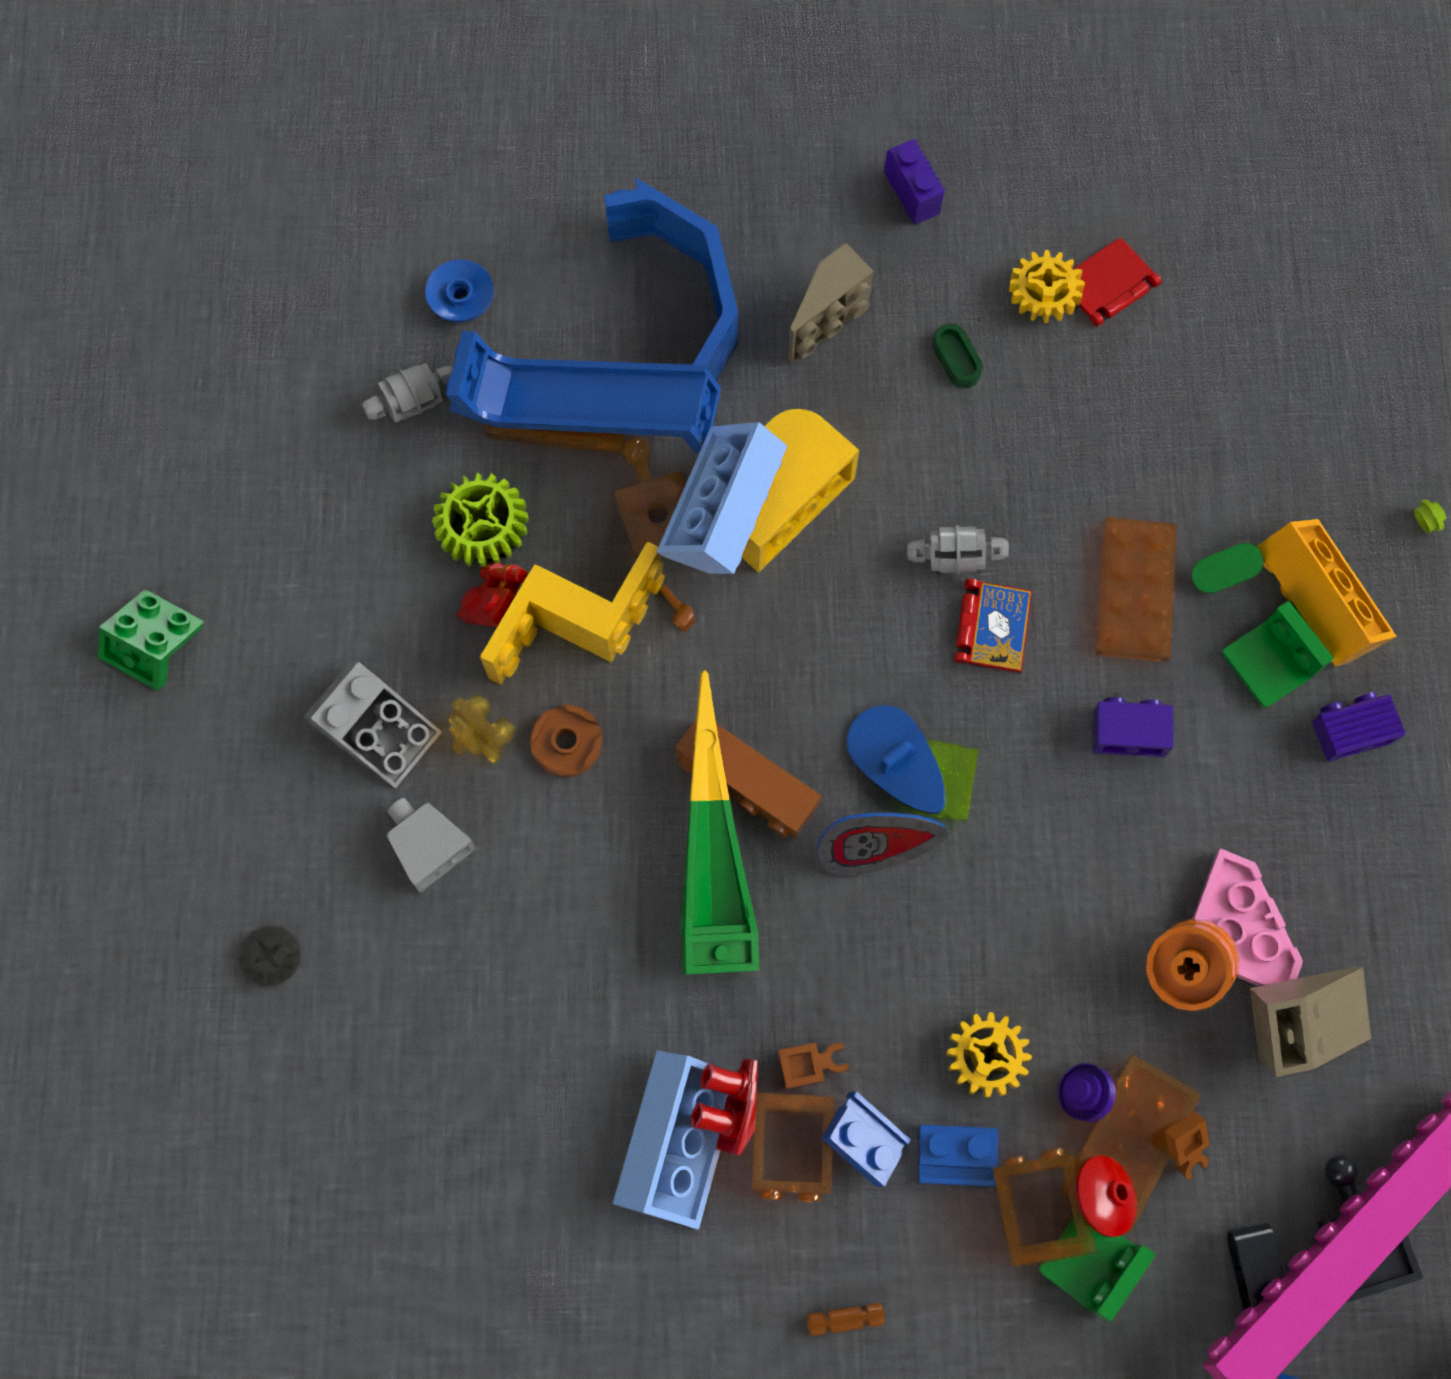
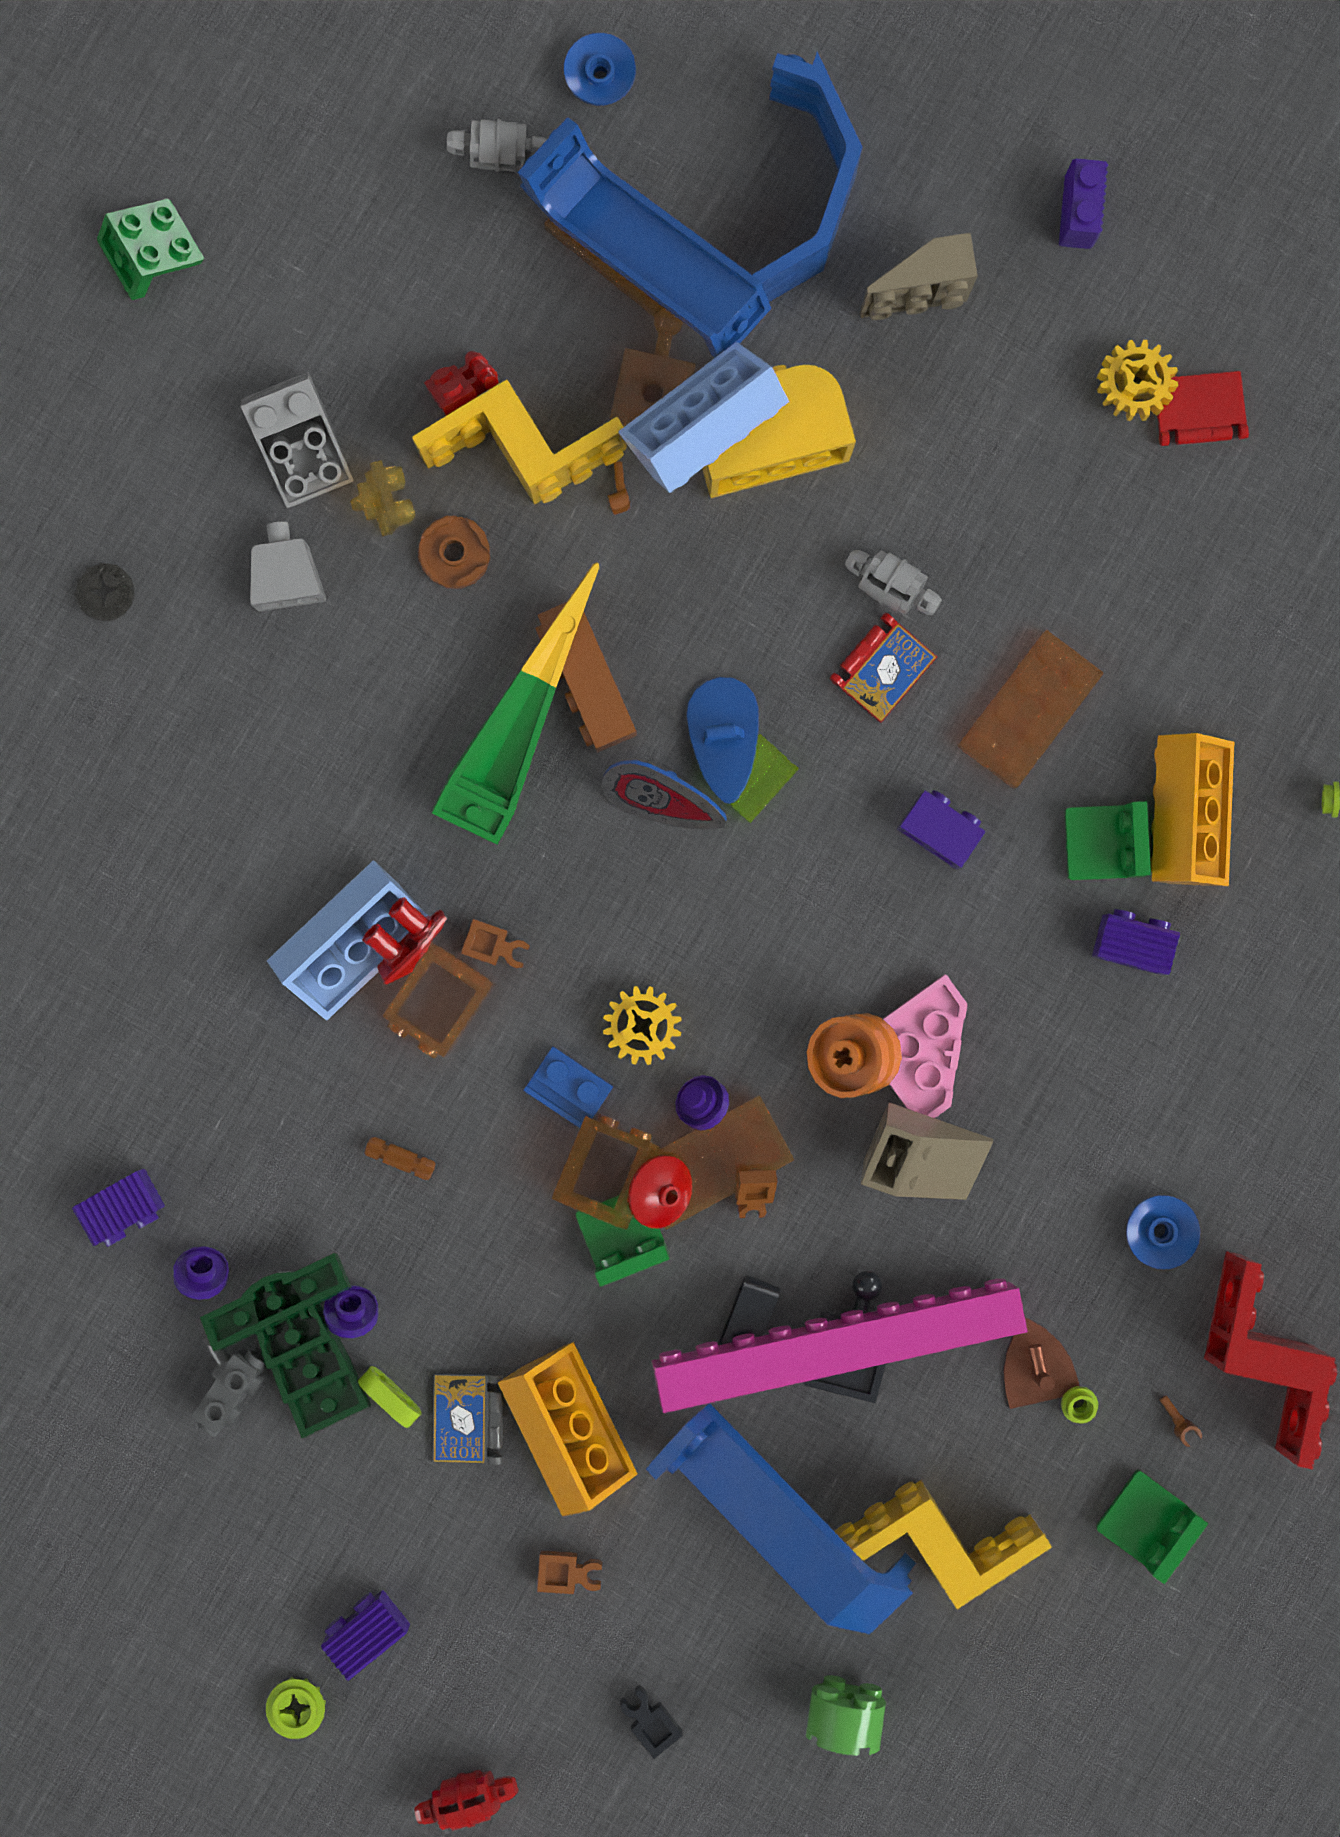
camera: 30 degrees right, 15 degrees up
lime gear [432,472,529,567] -> none
plate [821,1091,911,1187] -> none
dark green tile [932,324,983,388] -> none
green tile [1192,543,1263,594] -> none

